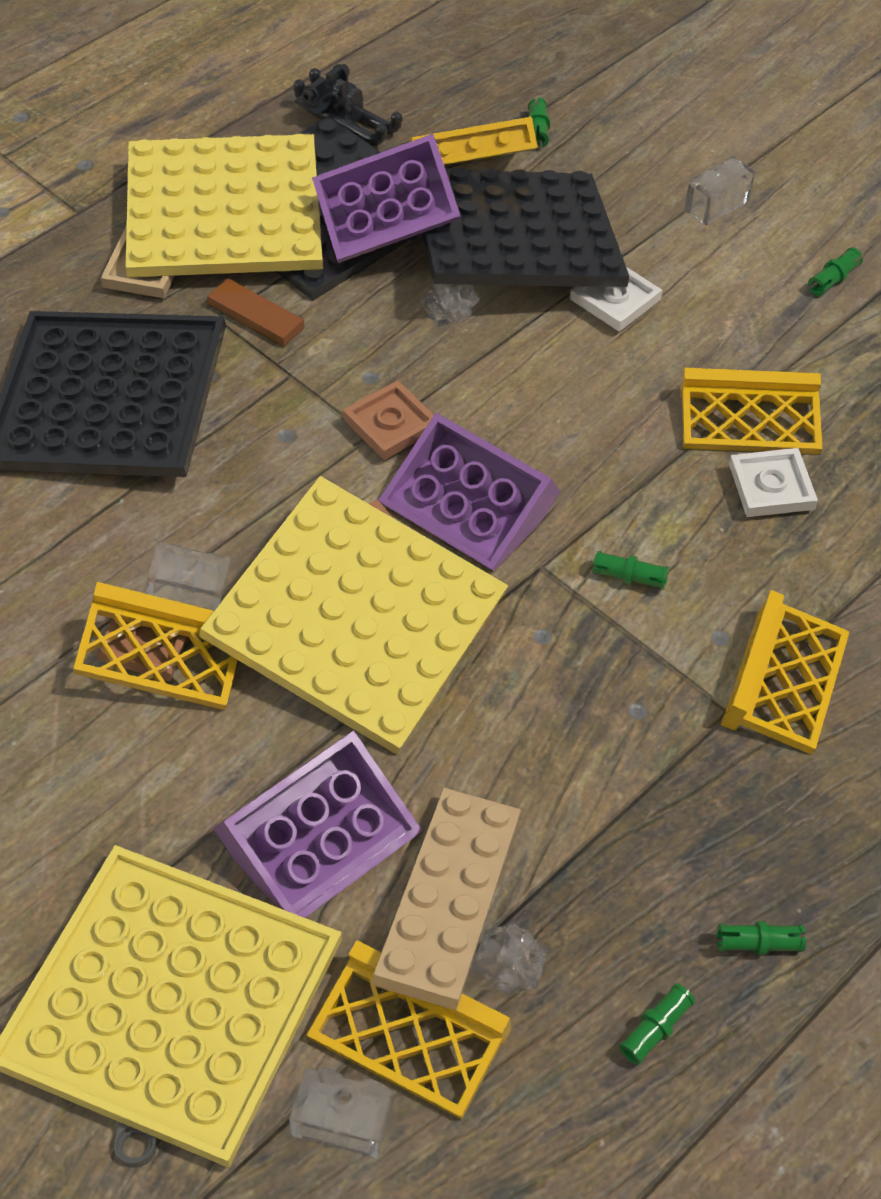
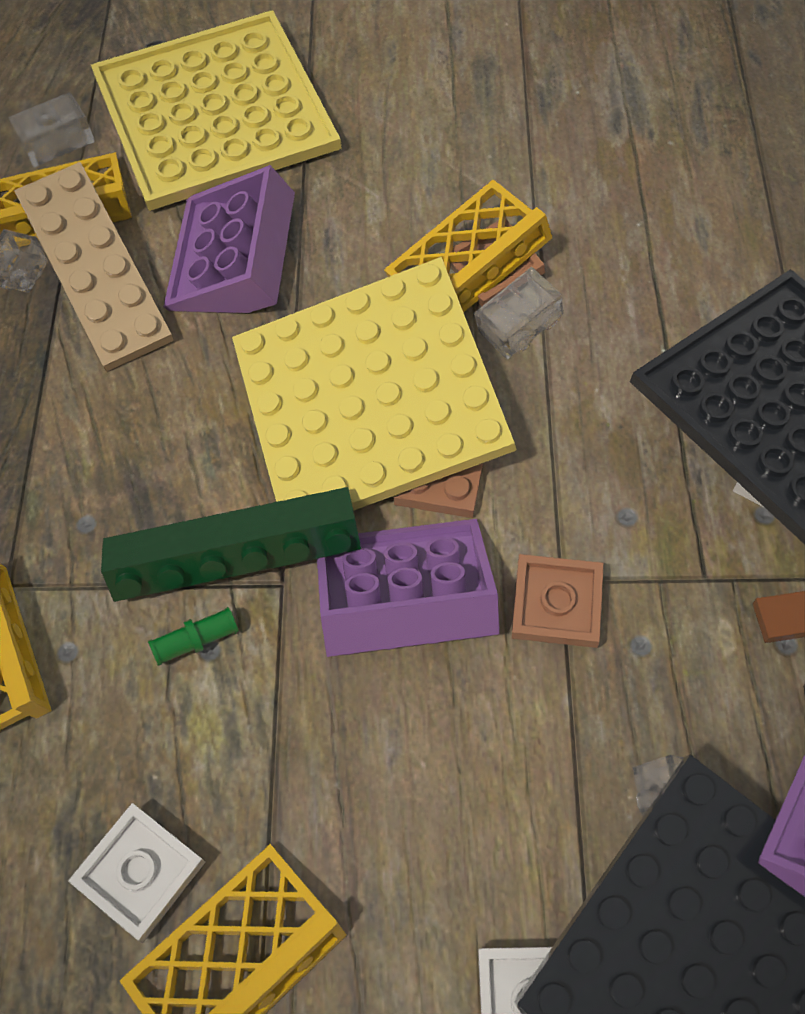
camera: 140 degrees right, 10 degrees up
none -> dark green brick [101,487,361,602]

